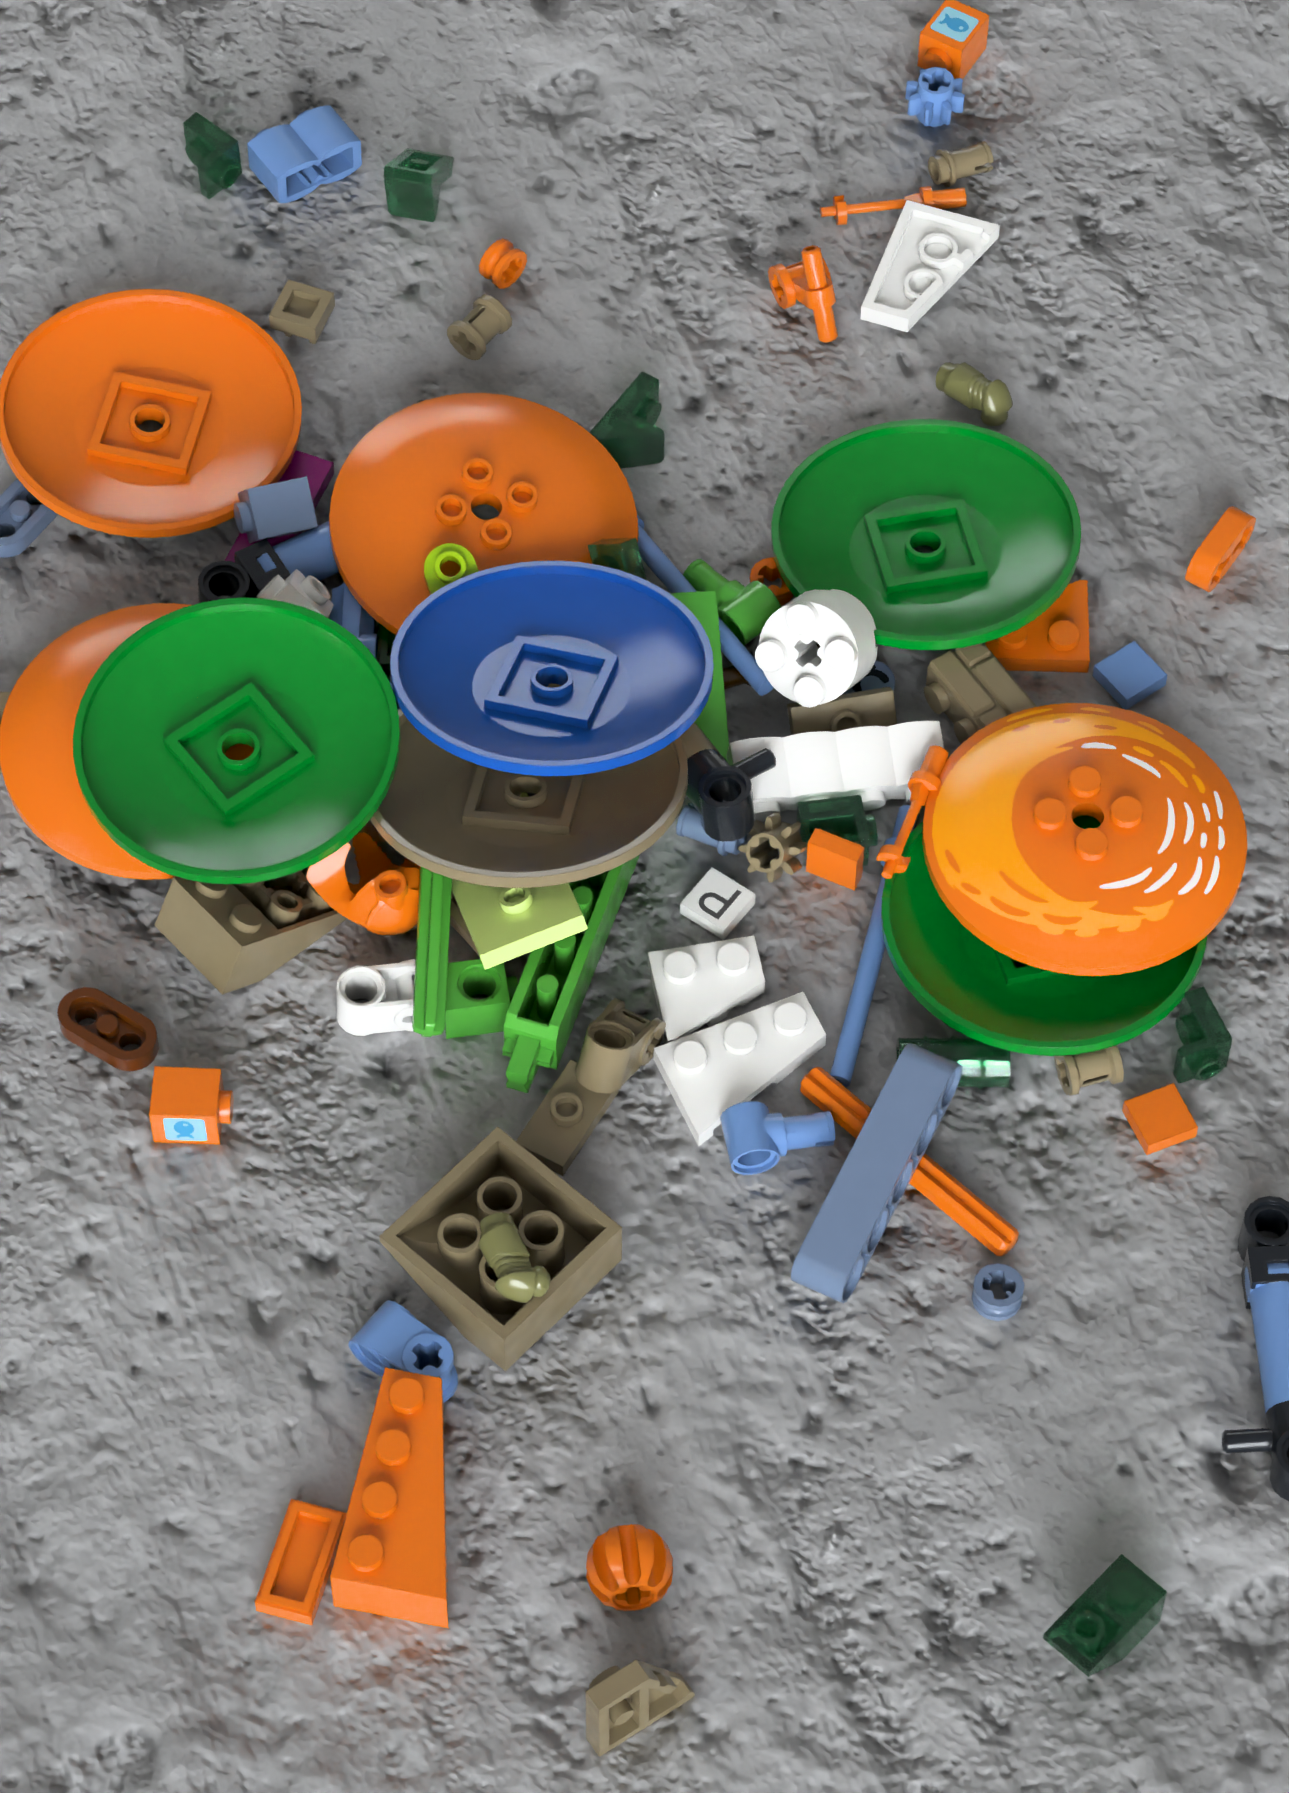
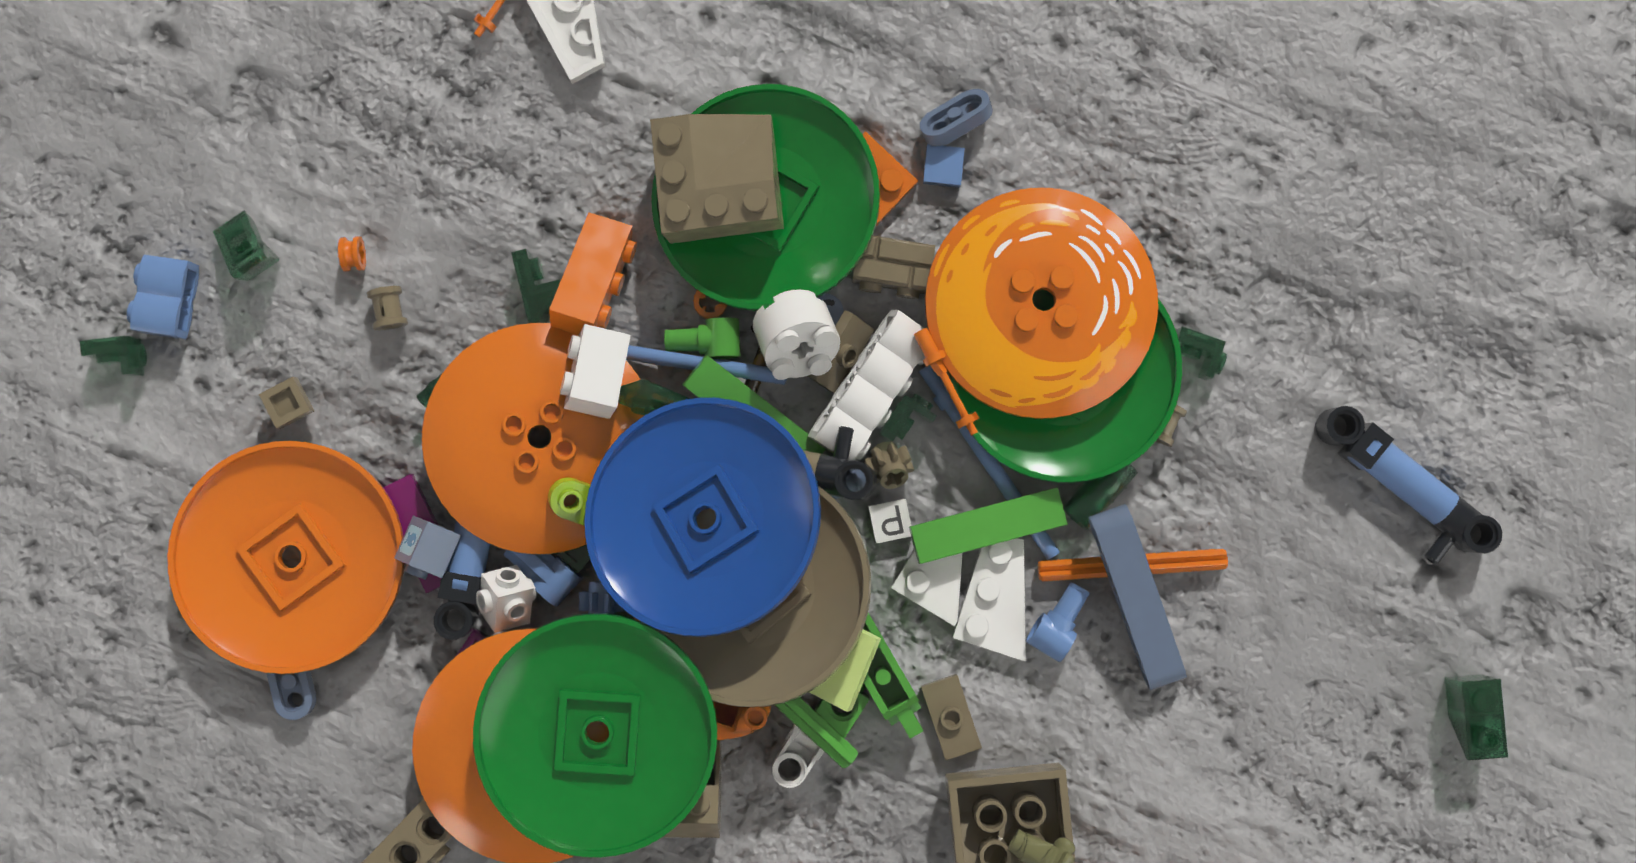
camera: 45 degrees left, 30 degrees up
dark tan piece [575,998,666,1094] -> none
orange piece [768,245,838,343] -> none
orange tile [806,828,865,891] -> none
olive arm [936,362,1013,427] -> none
sand blue bush [971,1263,1025,1321] -> none
orange tile [1122,1083,1198,1155] -> none
orange beam [1185,506,1256,592] -> none
none -> orange brick [549,212,637,335]
none -> white piece [560,324,631,419]
none -> dark tan slope [650,114,784,244]
none -> bright green tile [909,487,1068,564]
none -> sand blue plate [920,89,993,146]

